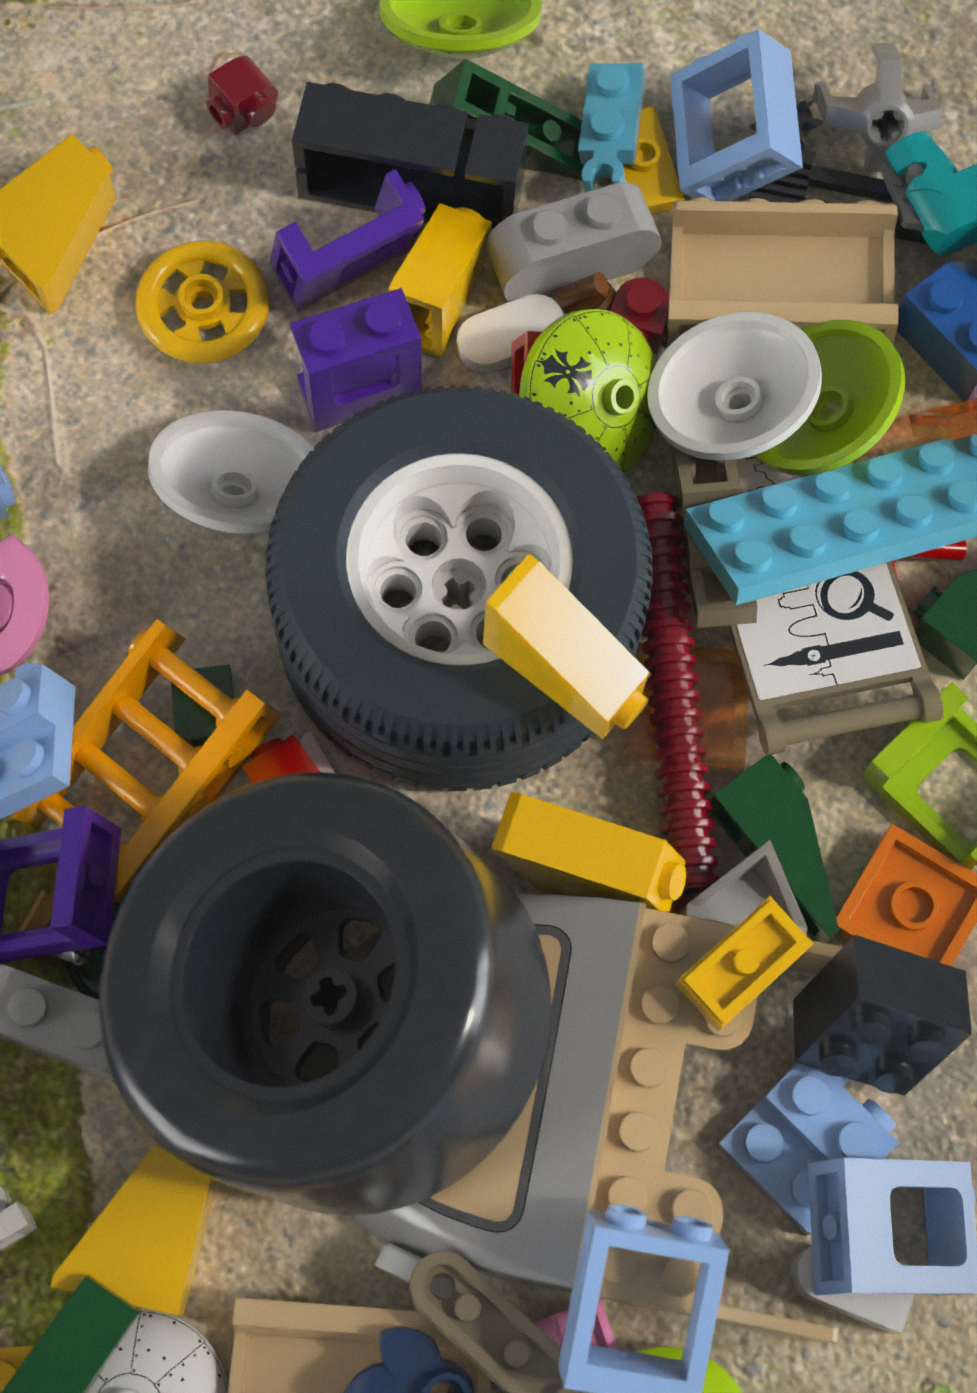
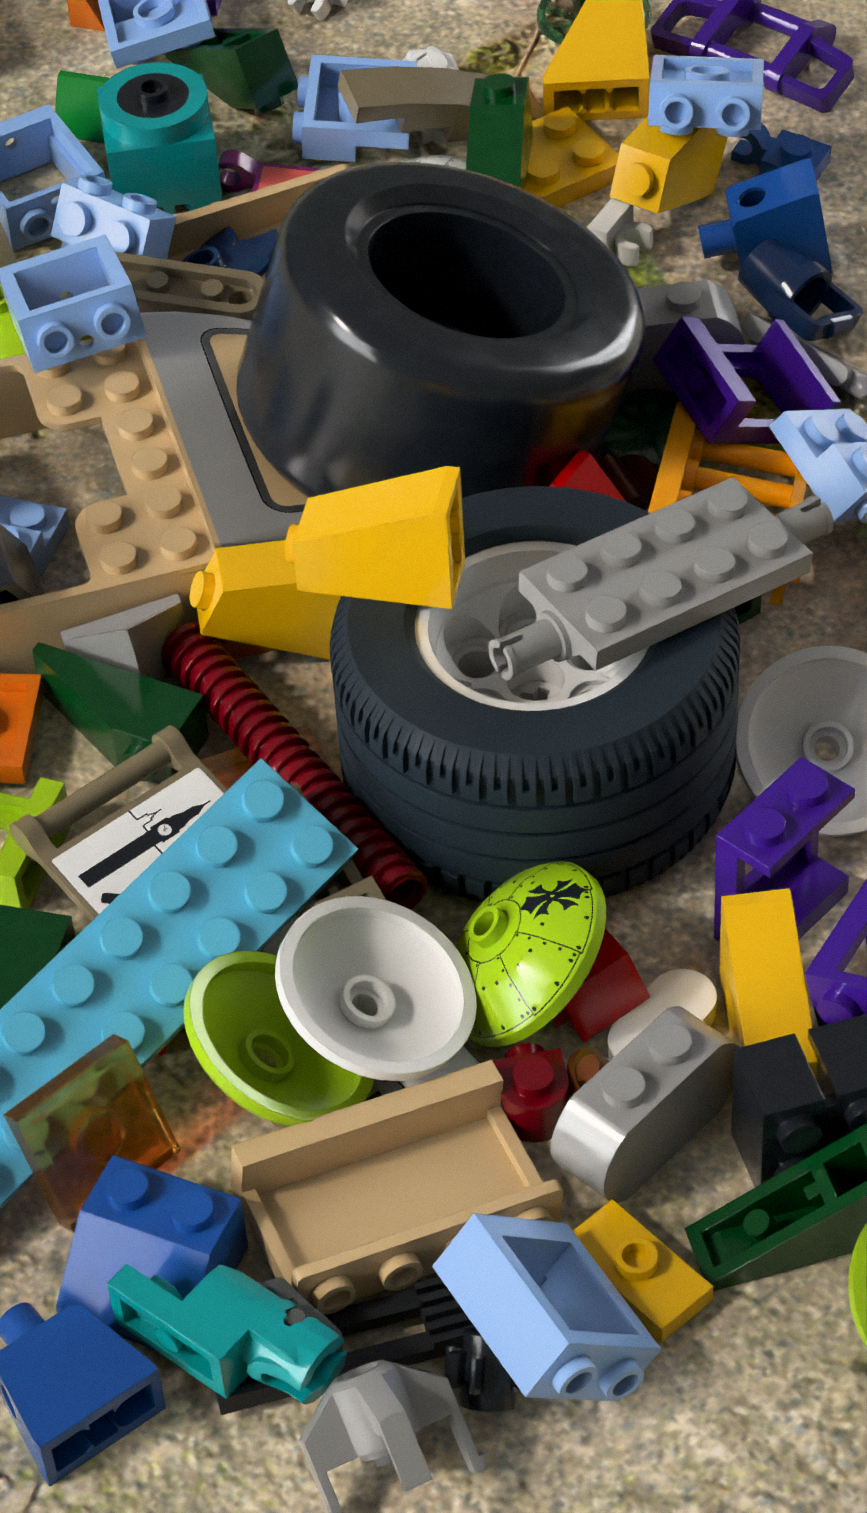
camera: 160 degrees right, 25 degrees down
medium azure plate [578,63,646,192] -> none
yellow plate [675,896,814,1031] -> none
none -> light grey plate [488,477,833,680]

